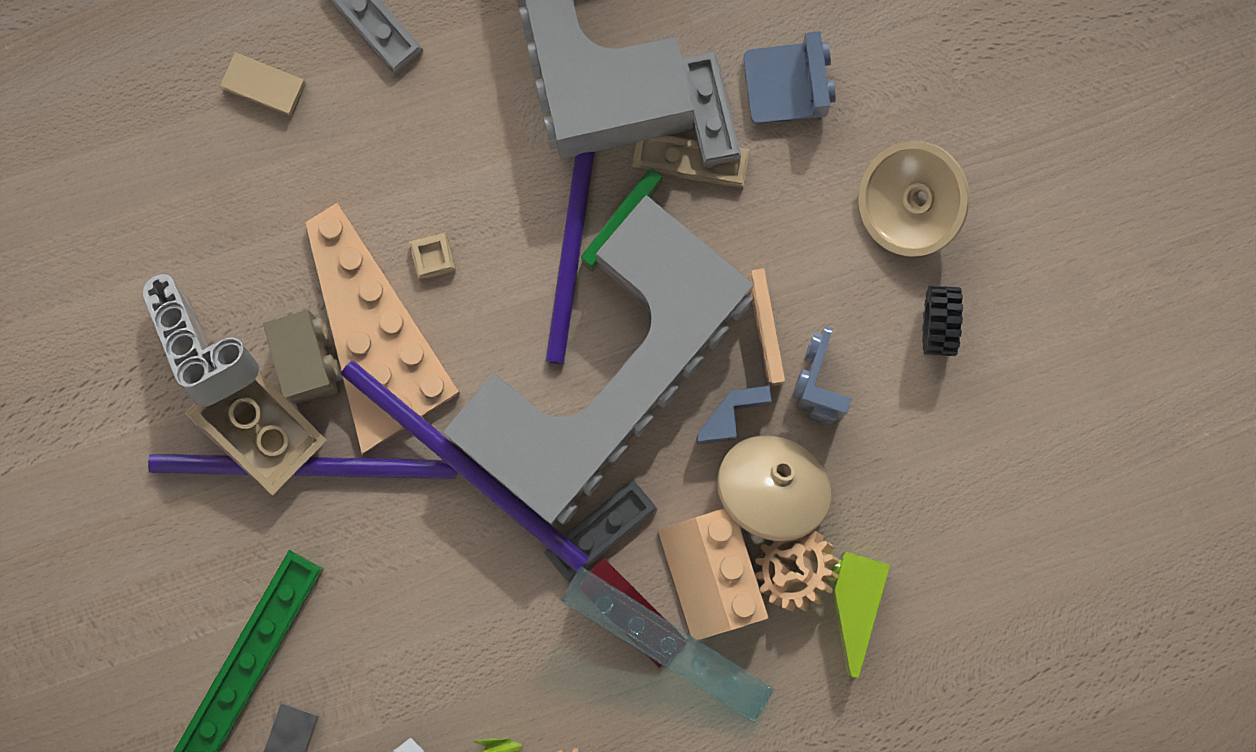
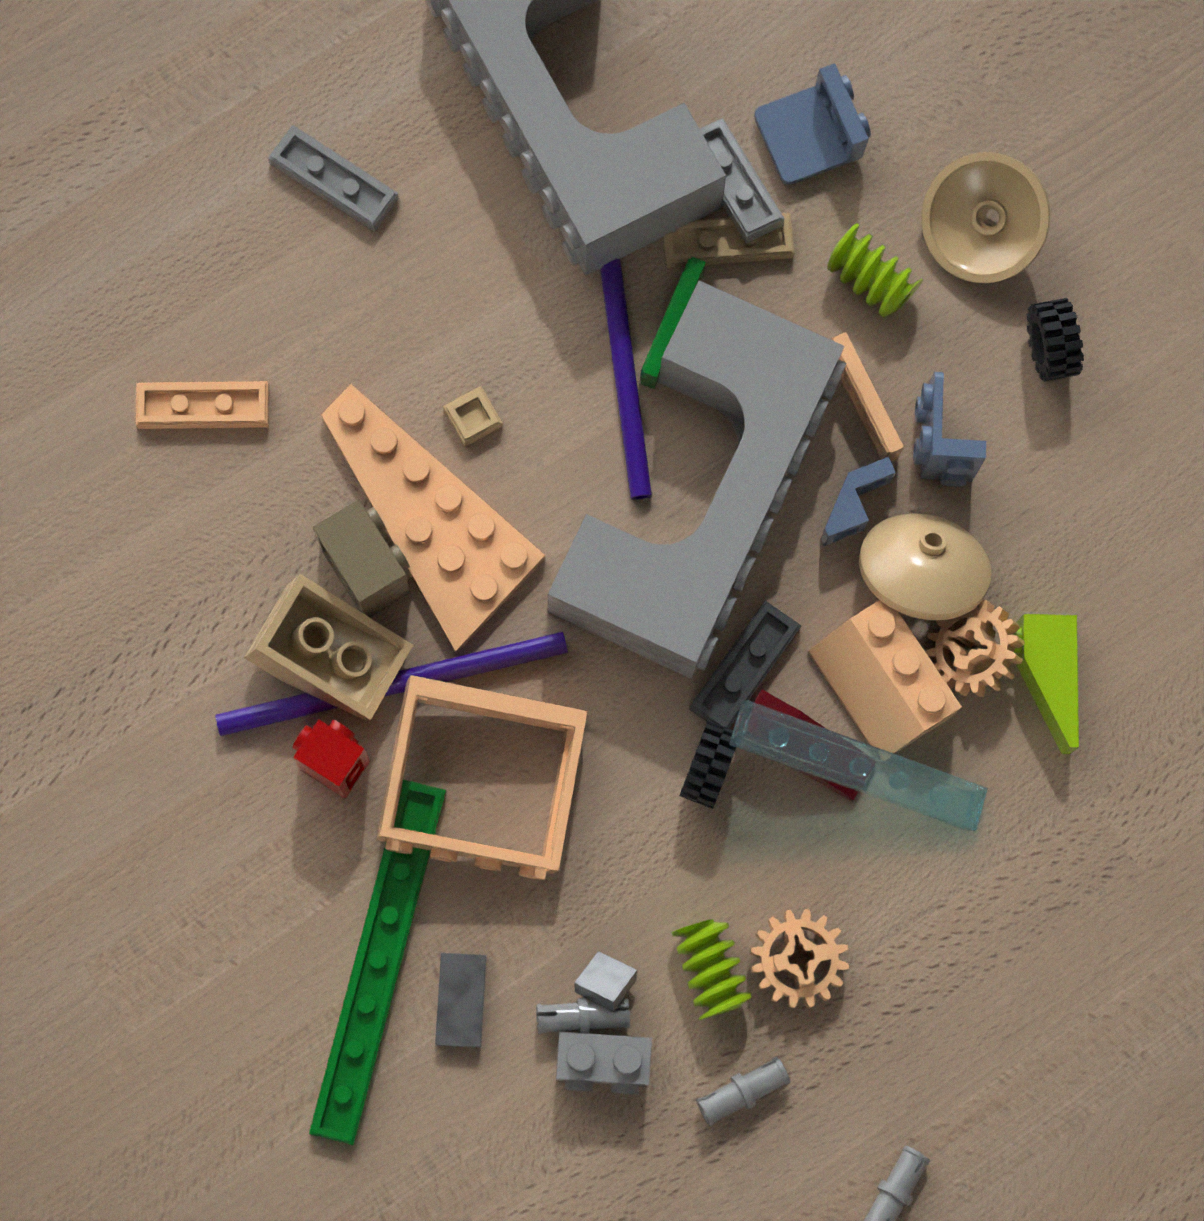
camera: 25 degrees left, 5 degrees down
light grey beam [143,274,259,406] -> none
tan tile [220,52,306,116] -> none
dark purple piece [340,360,590,572] -> none
none -> light nougat tile [136,381,269,429]
none -> red brick [292,719,370,799]
none -> light nougat window [376,675,587,880]
none -> black tyre [679,720,741,809]
none -> lime piece [827,223,924,317]

